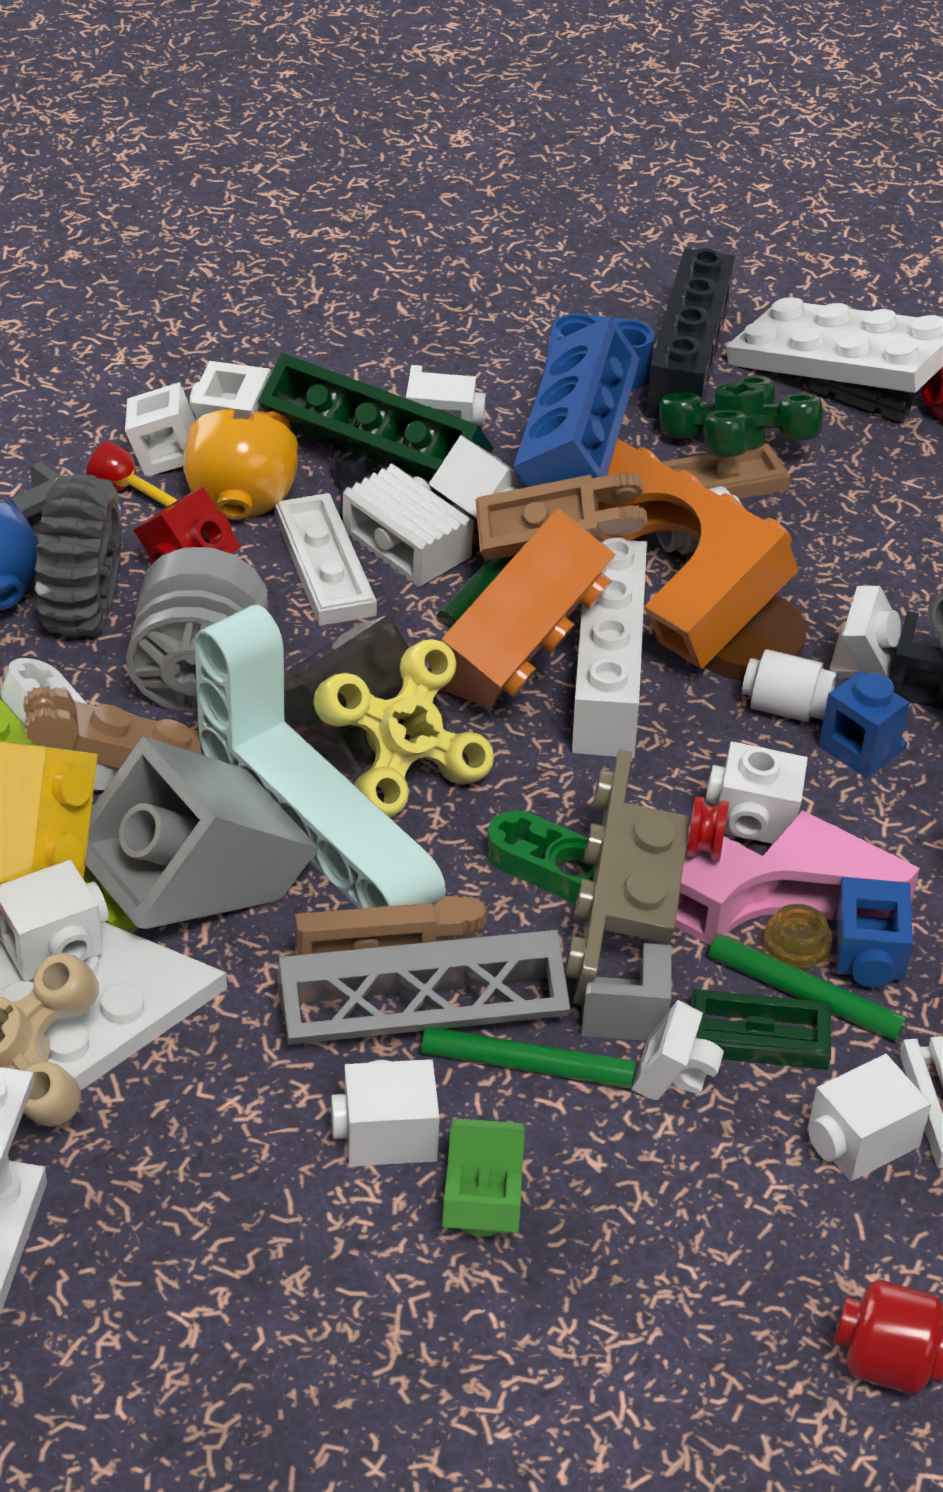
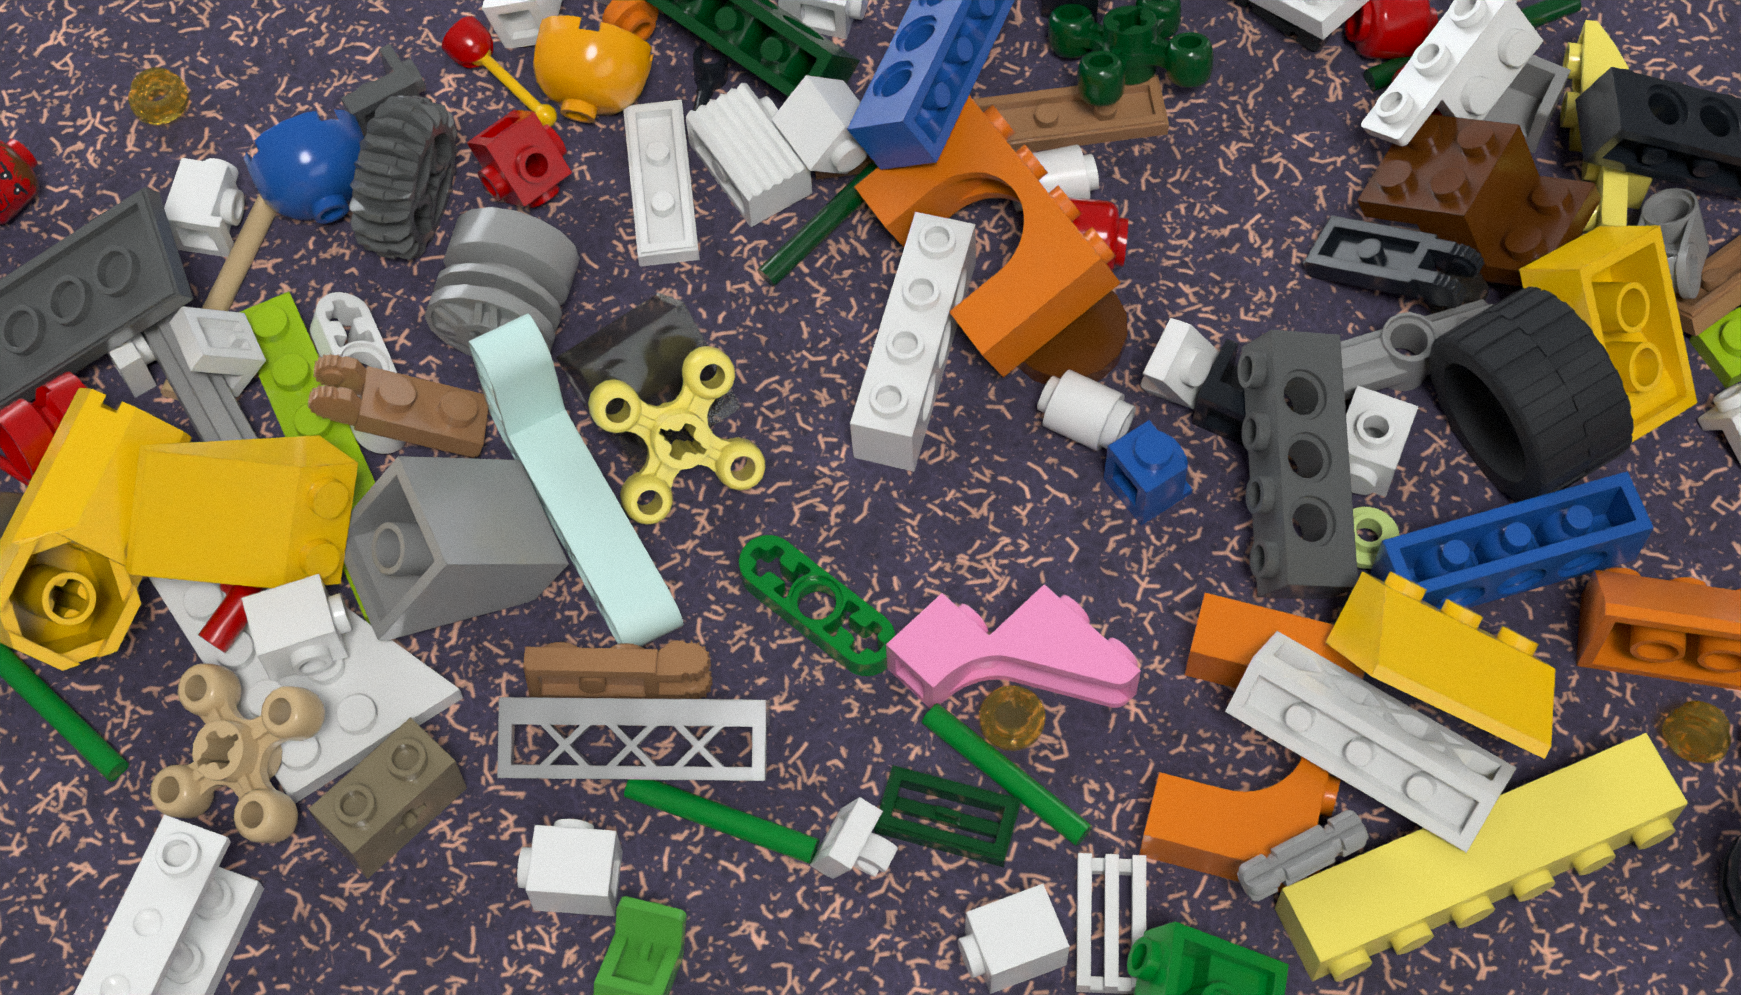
camera: 15 degrees right, 20 degrees up
orange slope [428,508,616,707] -> none
medium nougat hinge [475,472,647,561] -> none
dark tan bracket [564,749,690,1006] -> none
light grey panel [581,943,672,1041] -> none
red bush [686,796,729,861] -> none
white brick [705,741,808,844] -> none
blue brick [833,877,913,987] -> none
none -> dark tan brick [308,717,467,879]

